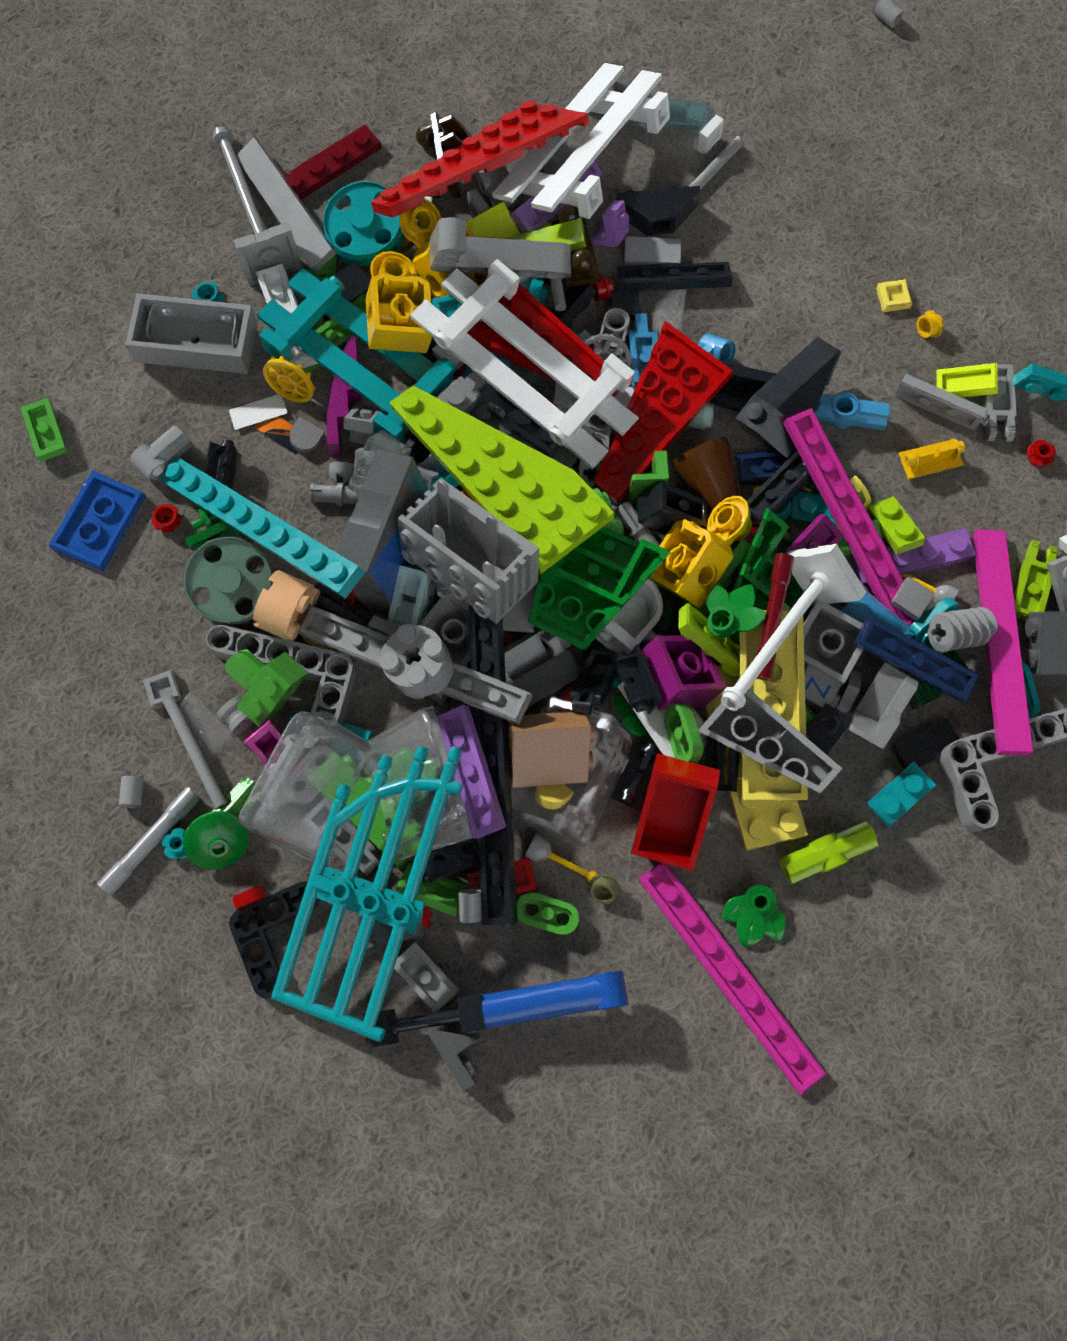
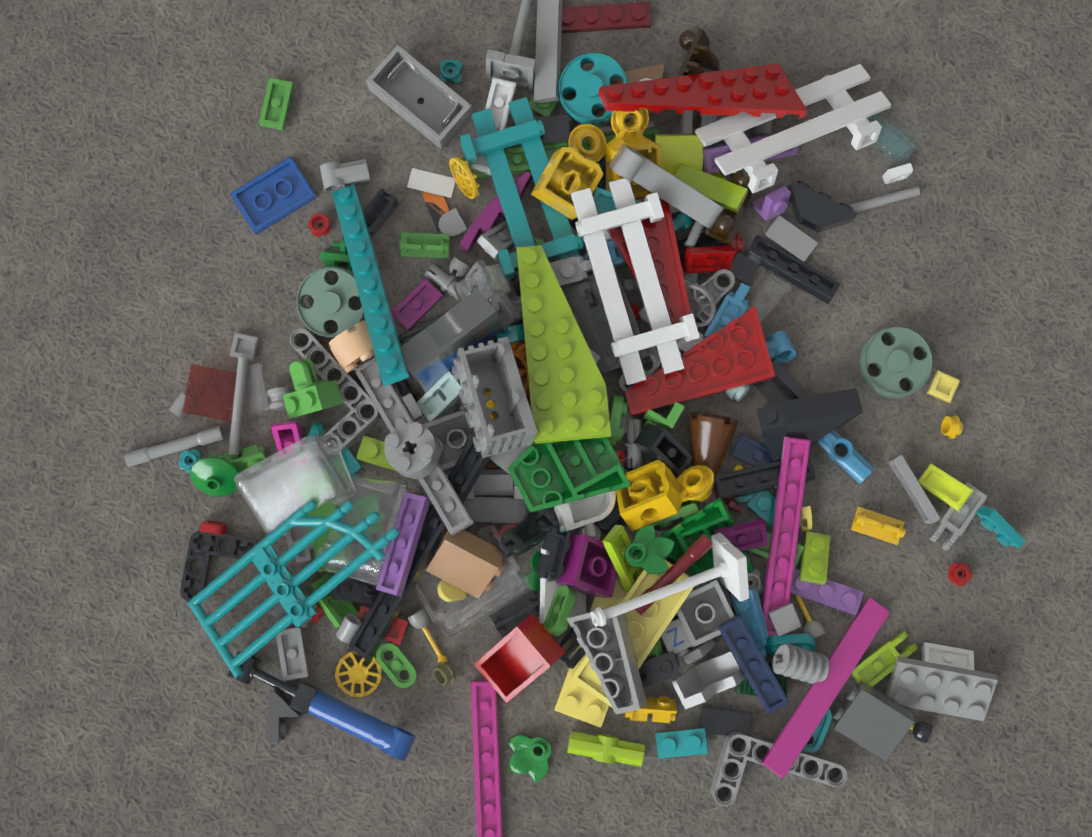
camera: 30 degrees right, 10 degrees up
none -> clear red tile [182,364,237,422]
none -> yellow wheel [335,651,382,697]
none -> lime plate [356,435,397,472]
none -> magenta plate [392,278,443,330]
none -> bright green hinge [400,232,450,258]
none -> yellow hinge [625,696,677,724]
none -> red plate [682,245,735,274]
none -> sand green piece [859,327,932,398]

